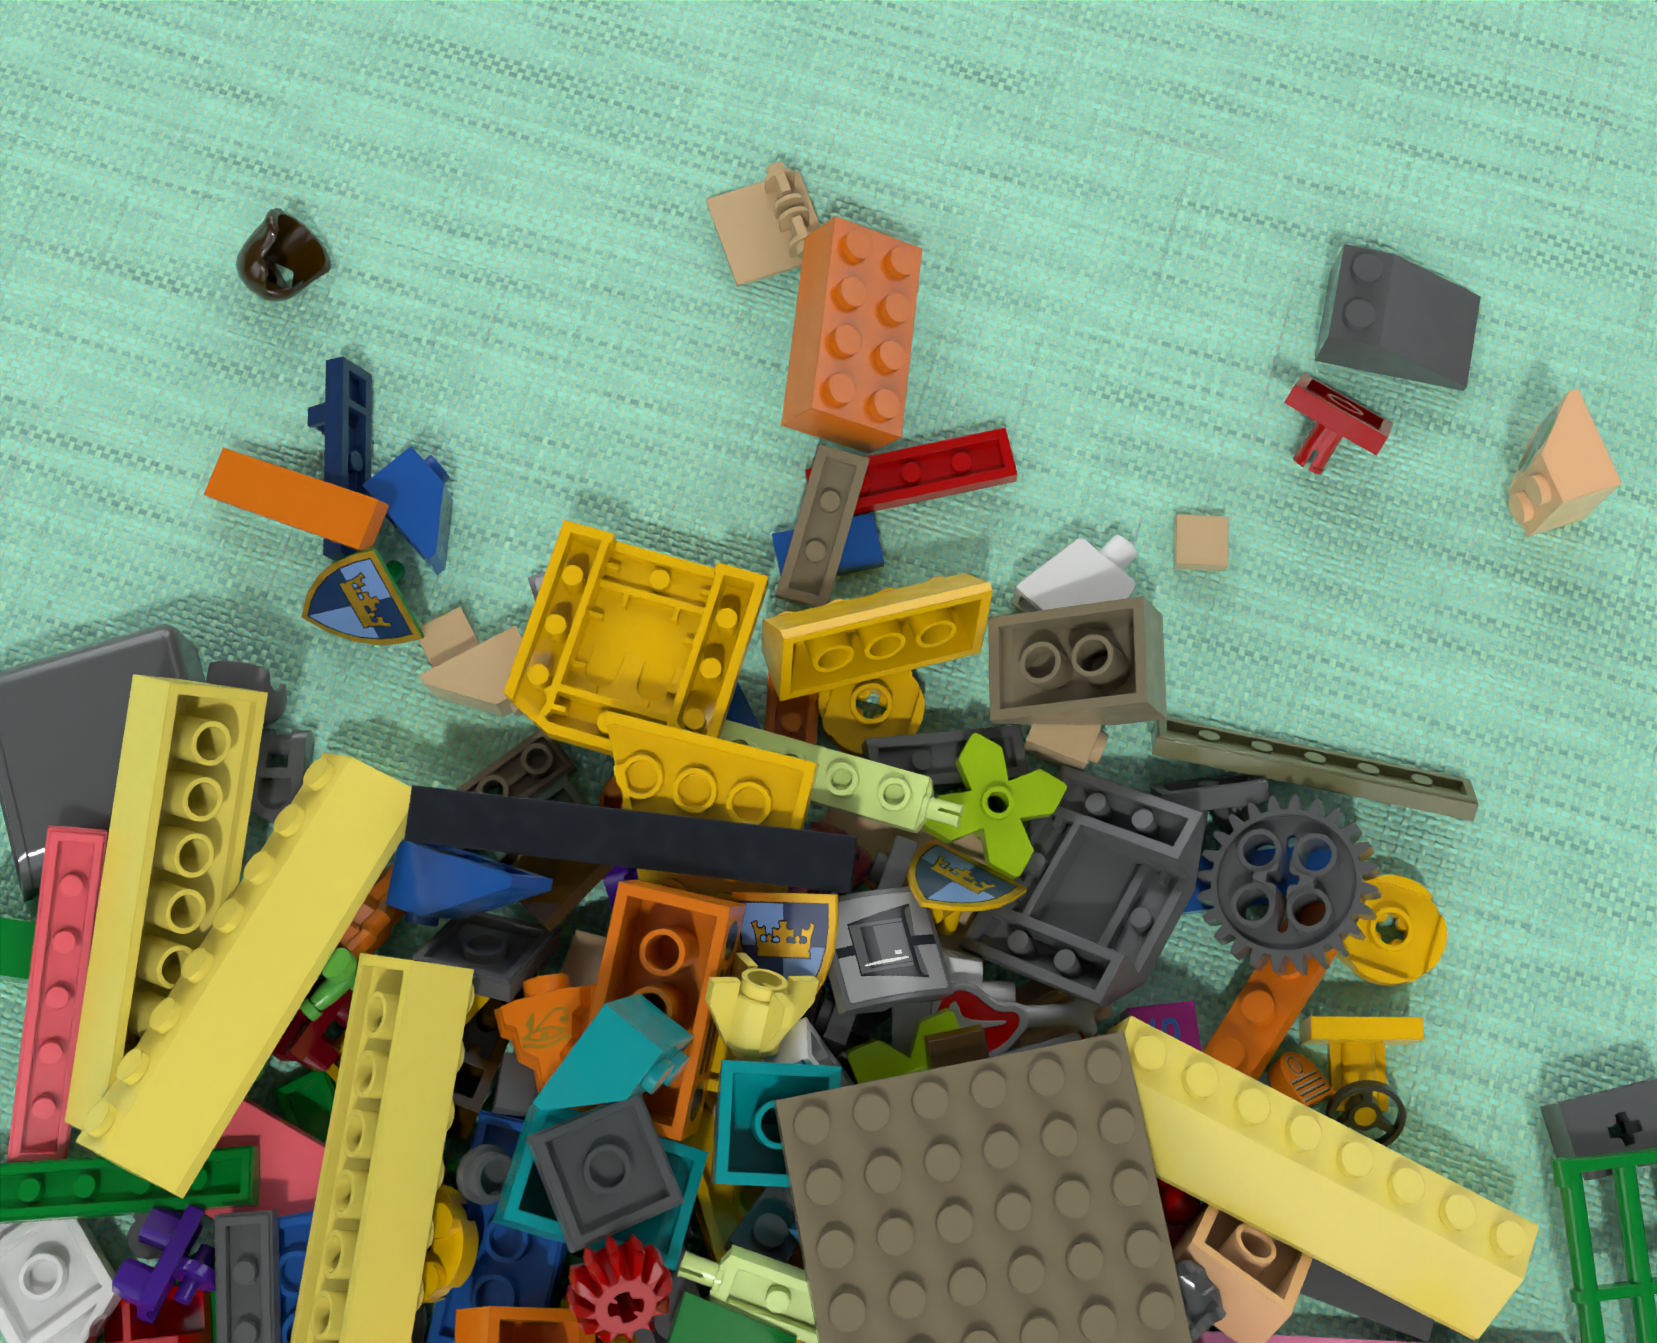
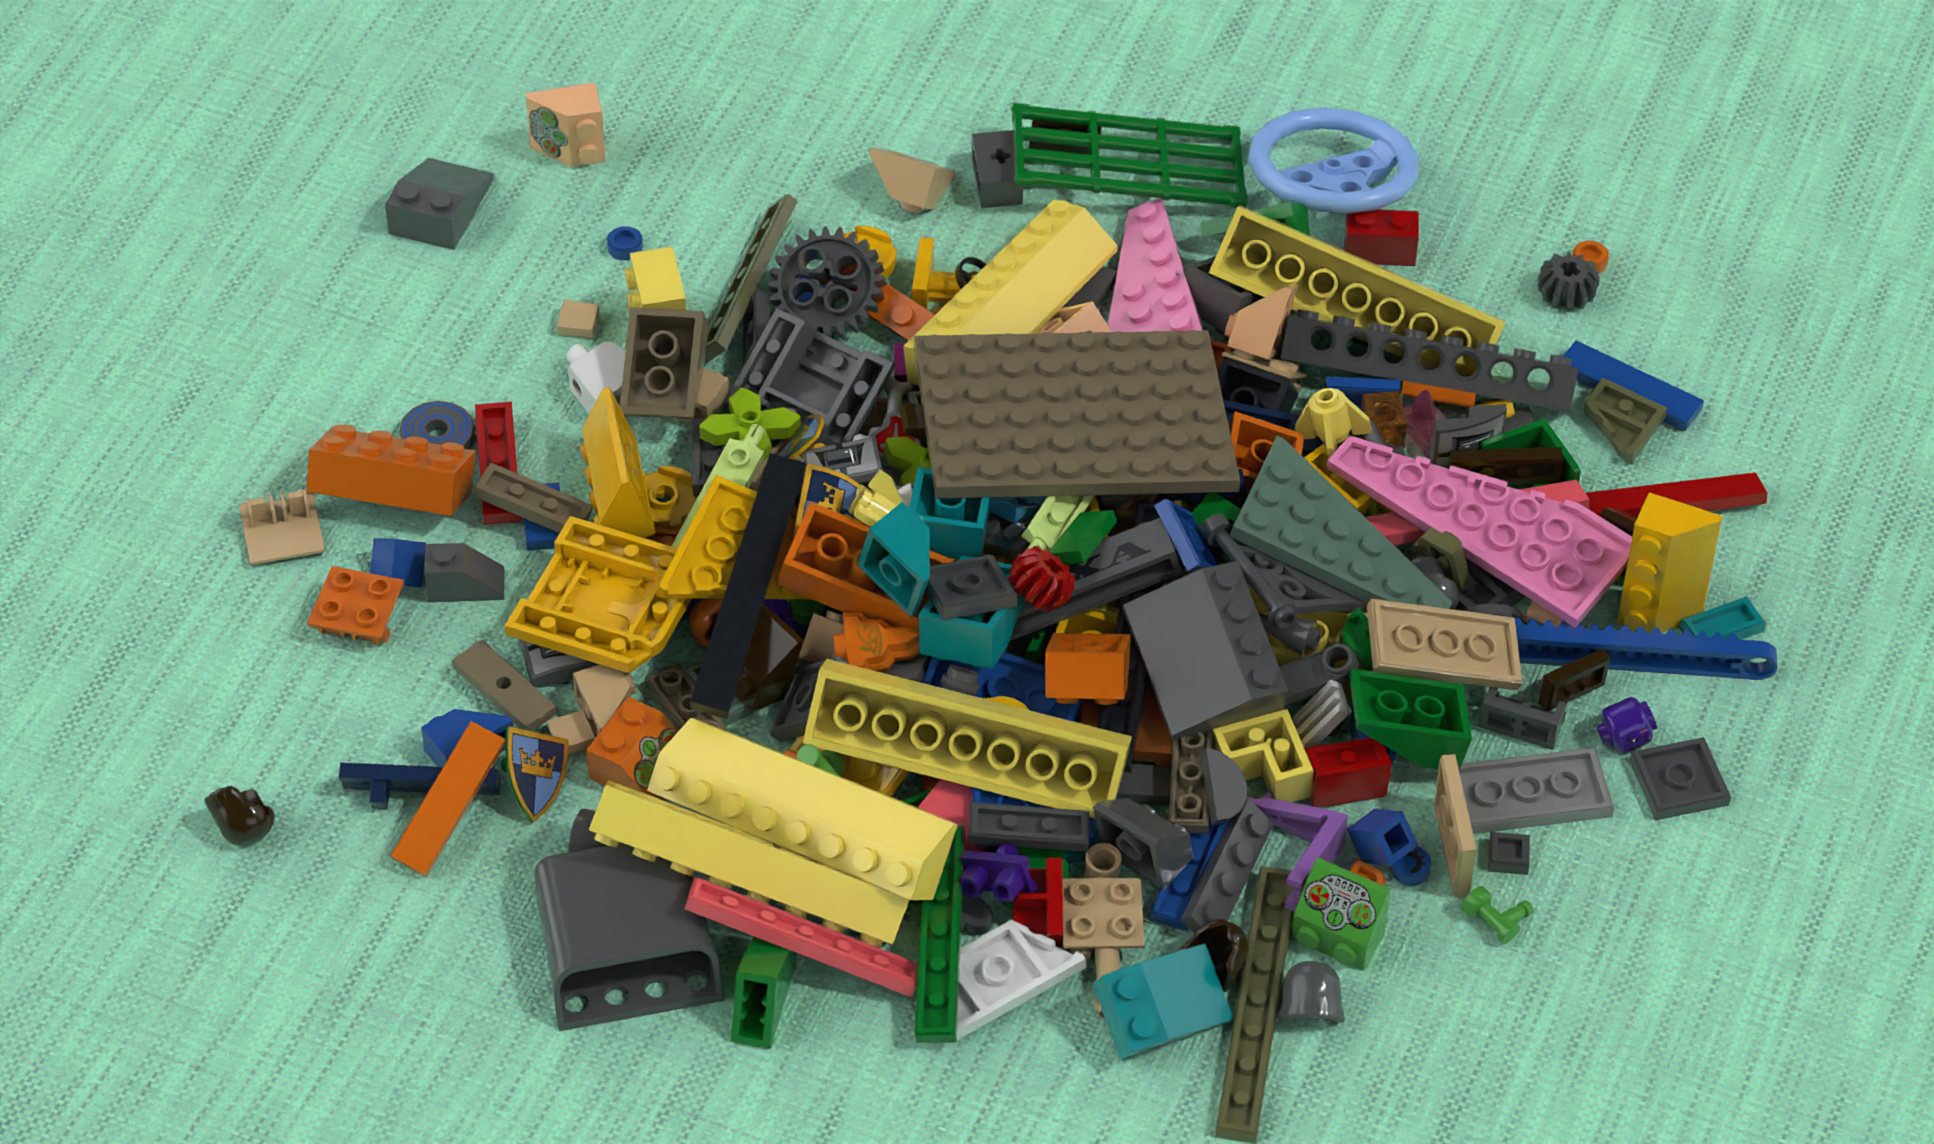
camera: 85 degrees left, 25 degrees down
blue slope [385,839,553,926] -> none
red tile [1284,373,1393,475] -> none
none -> orange hinge [307,566,404,645]
none -> blue panel [370,538,426,587]
none -> dark grey tile [400,401,474,449]
none -> dark grey slope [425,543,505,602]
none -> dark tan tile [452,640,557,731]
none -> orange slope [586,696,678,800]
none -> blue tile [607,226,643,261]
none -> light yellow brick [625,247,686,314]
none -> tan slope [869,147,955,214]

